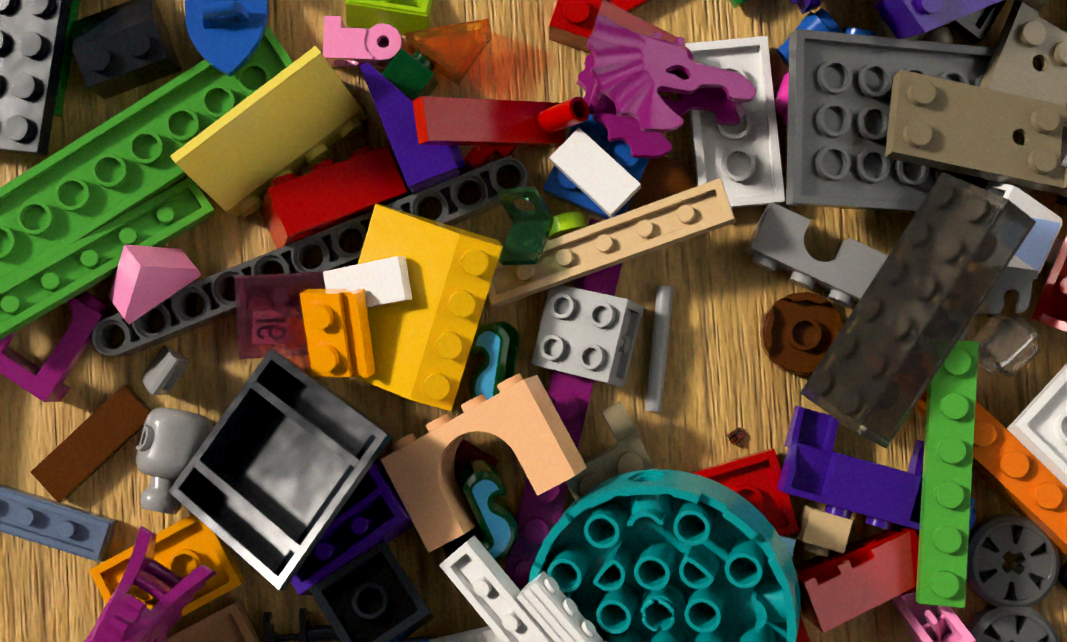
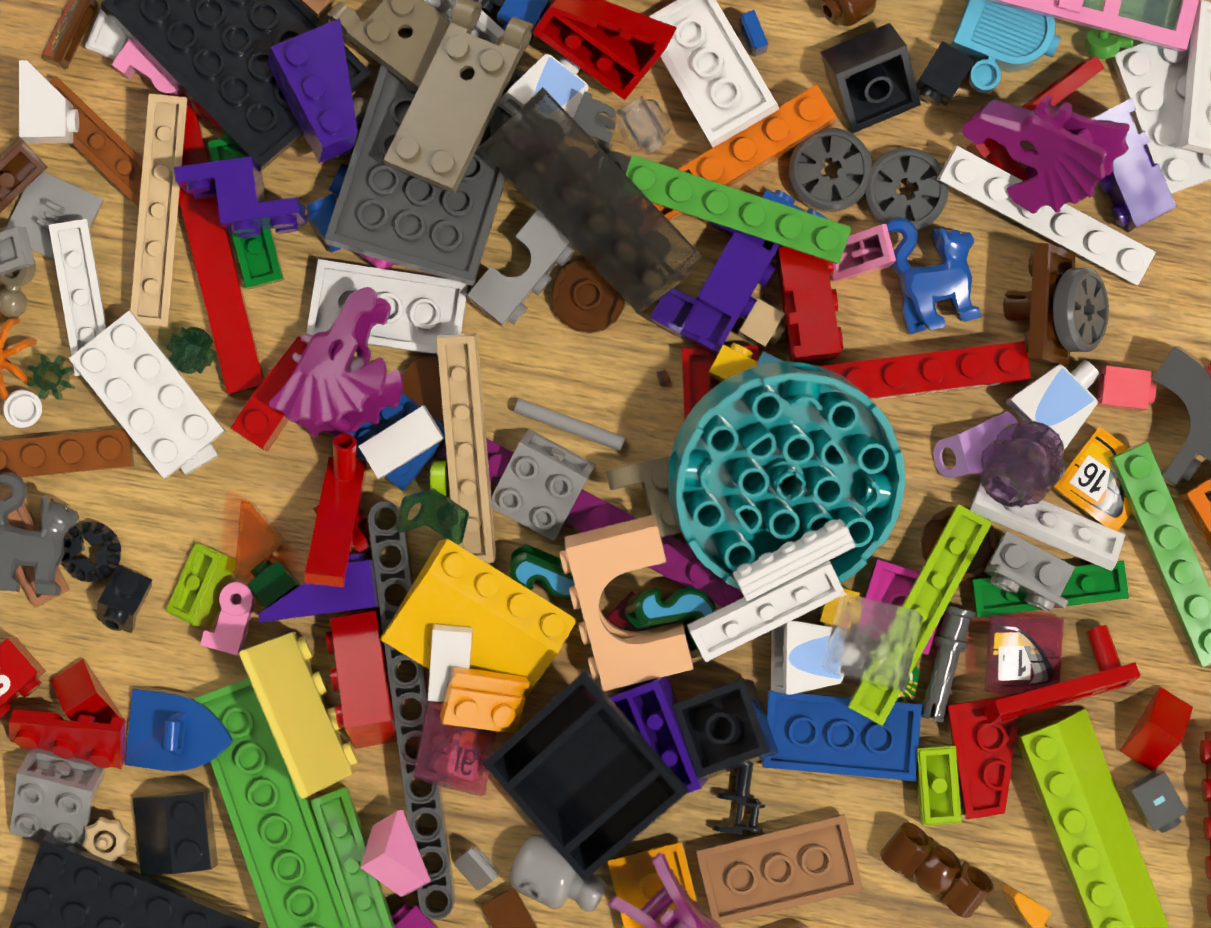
camera: 85 degrees left, 0 degrees up
none -> yellow plate [708,343,757,382]

